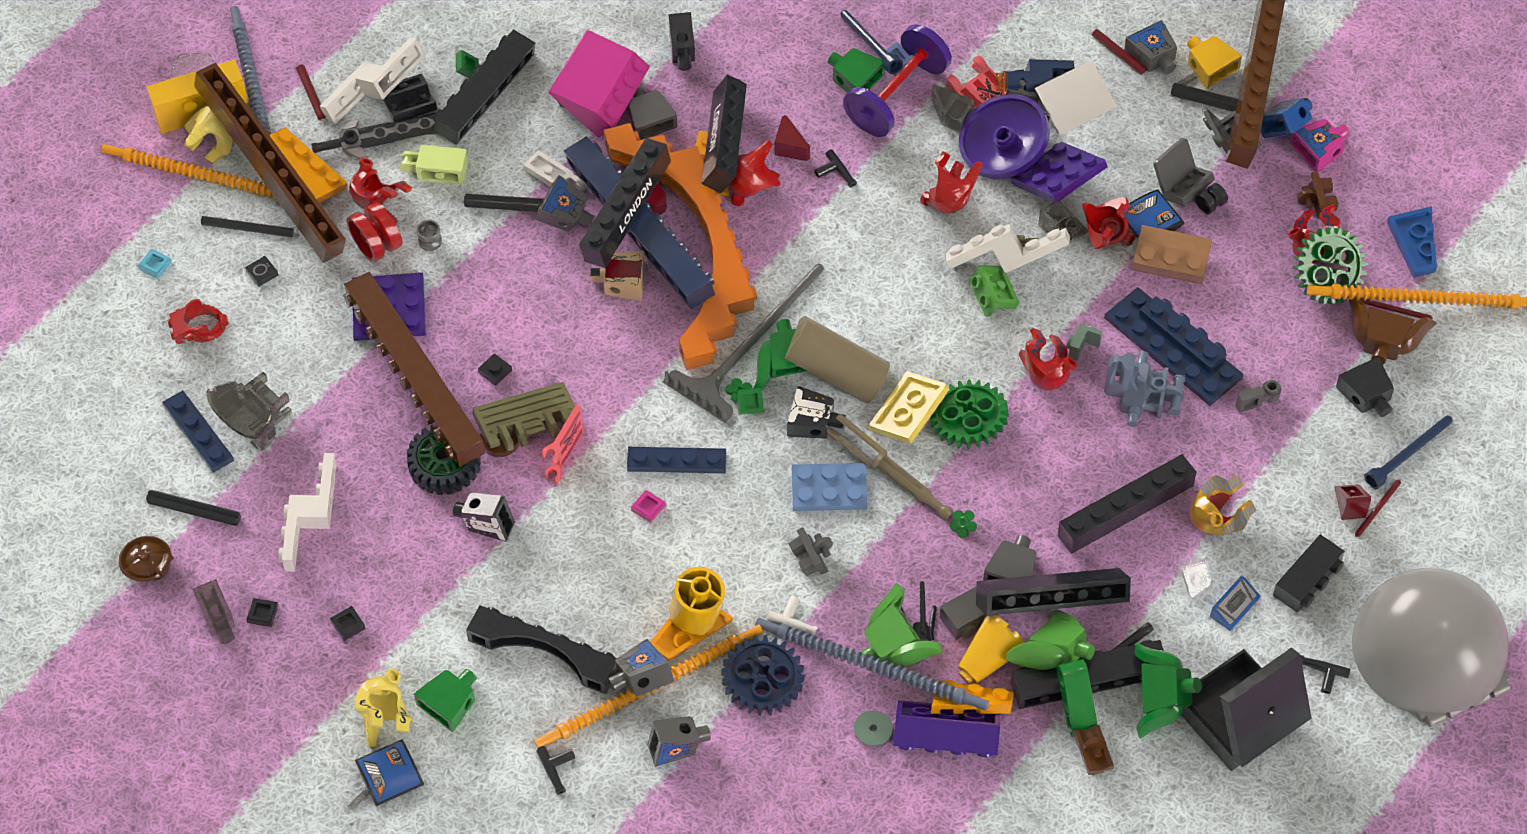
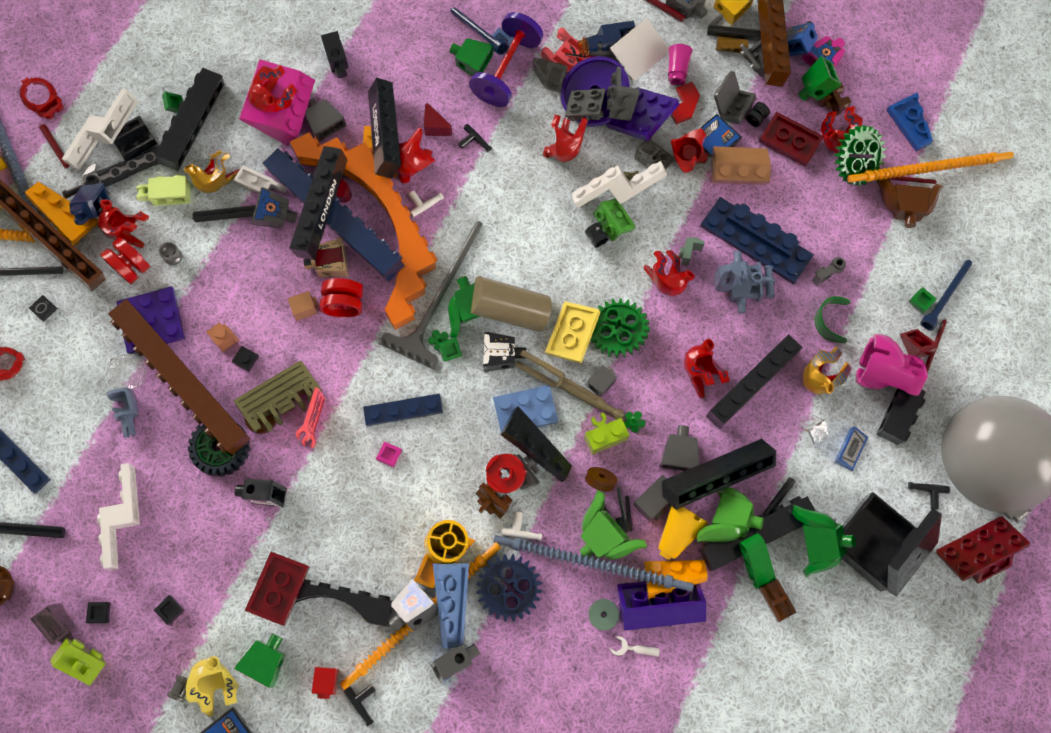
camera: 15 degrees left, 15 degrees up
clear smoke piece [206,372,292,451] -> none
black torso [1336,357,1394,417] -> none
none -> red piece [19,77,64,119]
none -> lime brick [50,638,106,686]
none -> dark blue hinge [69,183,110,225]
none -> clear dish [106,354,146,390]
none -> sand blue piece [106,387,139,438]
none -> dark grey bush [167,675,188,703]
none -> pearl gold piece [184,149,240,193]
none -> nougat window [207,322,240,352]
none -> dark red plate [245,551,310,626]
none -> red piece [248,65,297,112]
none -> medium nougat brick [287,291,319,321]
none -> red brick [312,667,339,699]
none -> red wheel [319,278,363,318]
none -> white piece [409,191,444,217]
none -> medium blue wing [433,562,469,649]
none -> reddish brown hips [476,483,512,519]
none -> red plate [486,453,527,494]
none -> black wing [500,406,572,482]
none -> dark grey hinge [565,89,606,121]
none -> lime brick [584,413,630,455]
none -> black wheel [585,222,610,248]
none -> reddish brown piece [585,467,618,492]
none -> dark grey brick [586,365,617,397]
none -> dark grey bracket [607,67,639,121]
none -> white piece [609,636,660,657]
none -> dark pink plant [668,44,693,85]
none -> red tile [671,82,700,125]
none -> red piece [684,339,730,398]
none -> pearl gold bar [716,37,749,53]
none -> dark red plate [759,111,824,167]
none -> green torso [798,55,841,101]
none -> green piece [814,296,850,343]
none -> dark pink piece [855,334,928,396]
none -> green plate [908,287,937,314]
none -> dark red bracket [936,516,1030,584]

